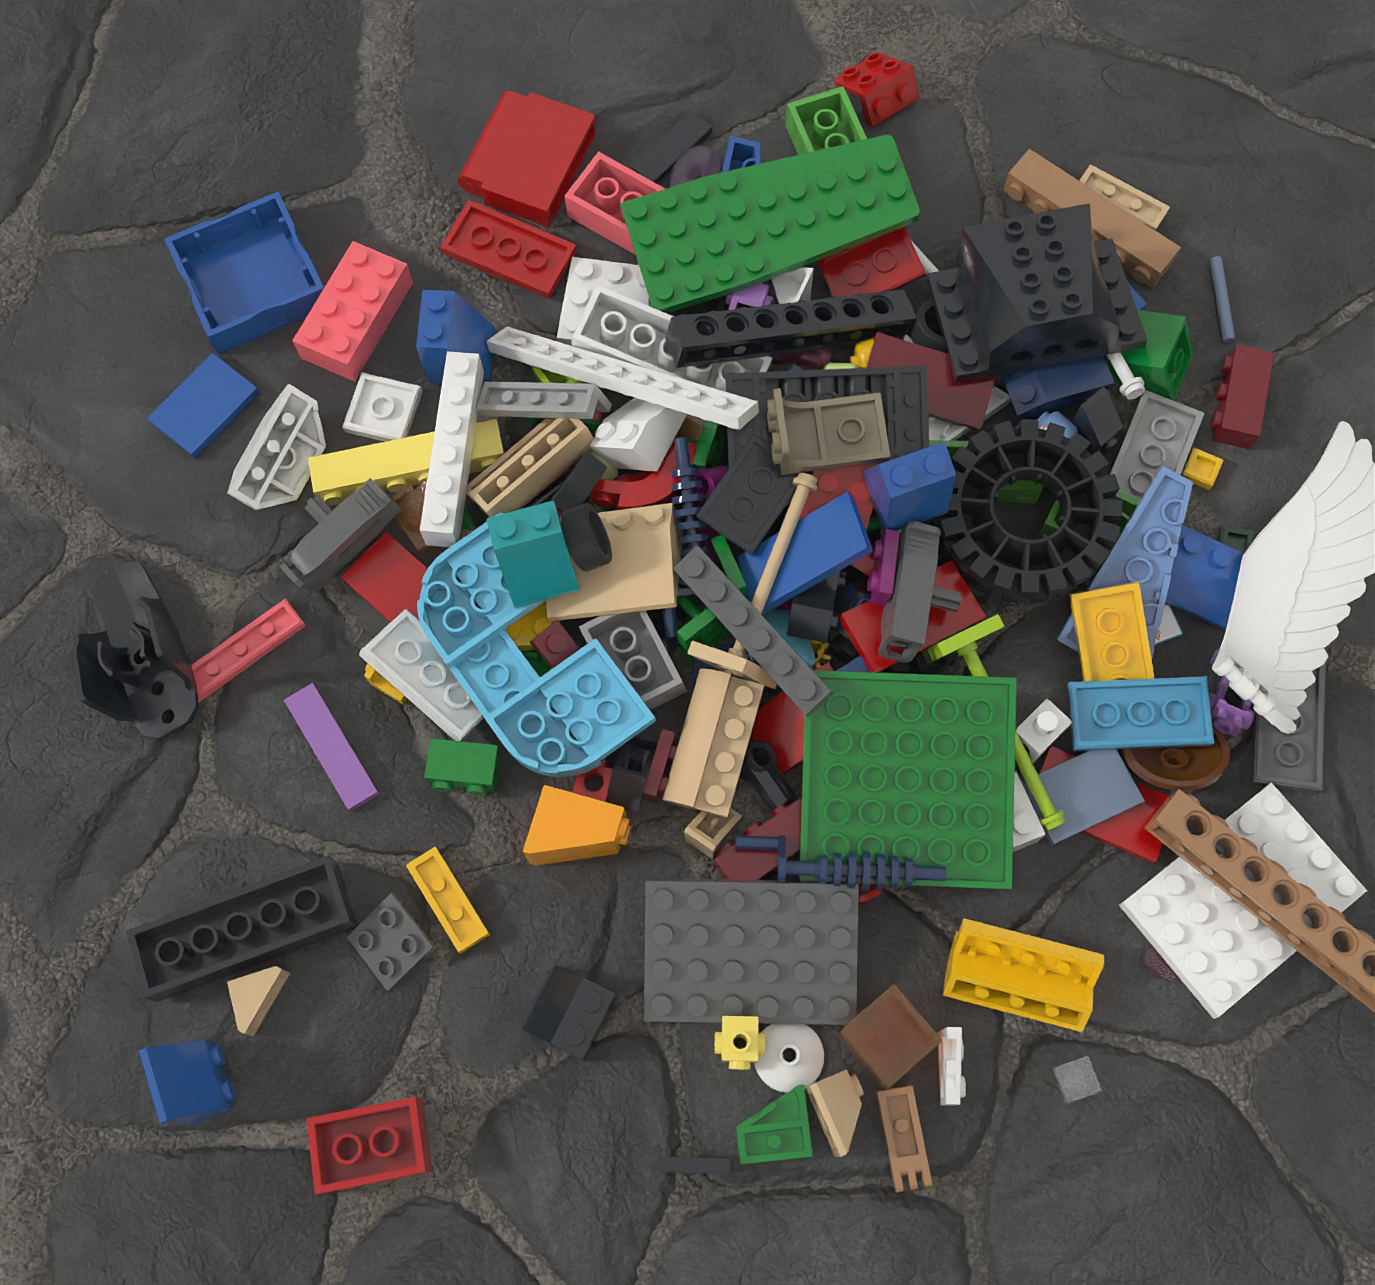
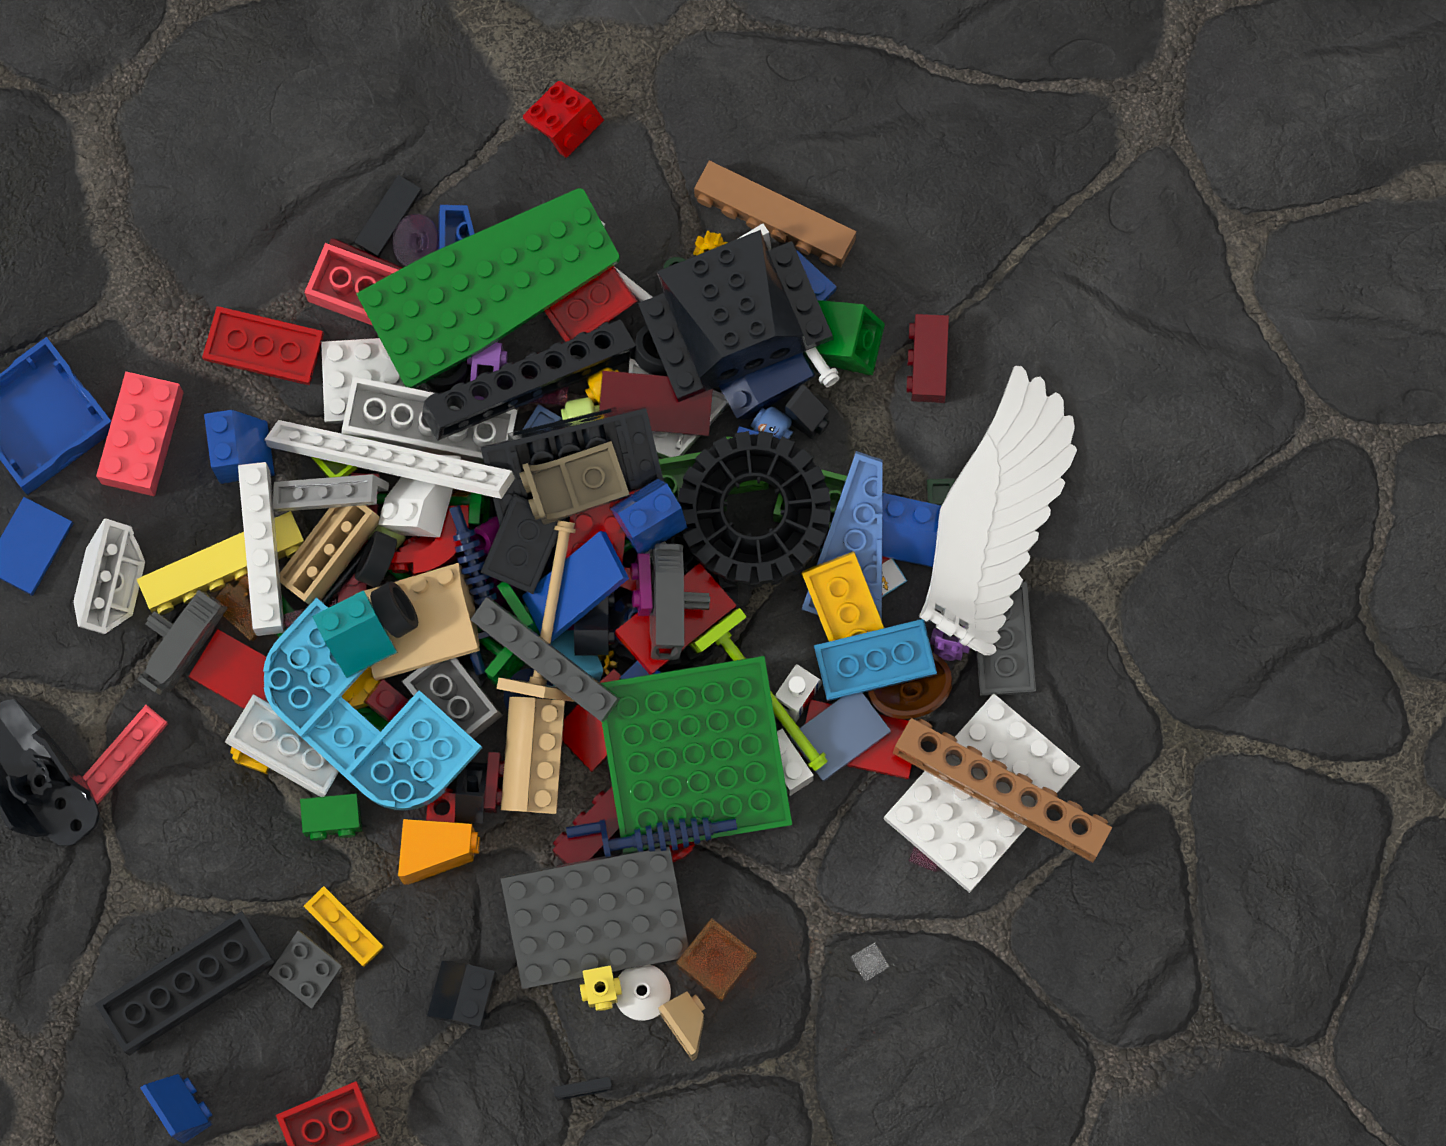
camera: 10 degrees left, 5 degrees up
tan slope [227,966,290,1036] -> none
medium lavender tile [284,683,379,812] -> none
white tile [342,373,423,442] -> none
red piece [458,91,597,228] -> none
tan slope [684,808,742,859] -> none
green wing [736,1084,813,1165] -> none
black piece [739,741,796,812] -> none
white slope [767,267,814,304] -> none
bright green brick [785,86,867,155] -> none
medium nougat hinge [876,1085,932,1193] -> none
white wing [937,1027,966,1106] -> none
yellow brick [943,918,1104,1032] -> none
tan plate [1080,164,1170,231] -> none
light grey plate [1109,390,1204,500] -> none
yellow tile [1181,448,1223,491] -> none
sand blue bar [1209,256,1236,344] -> none

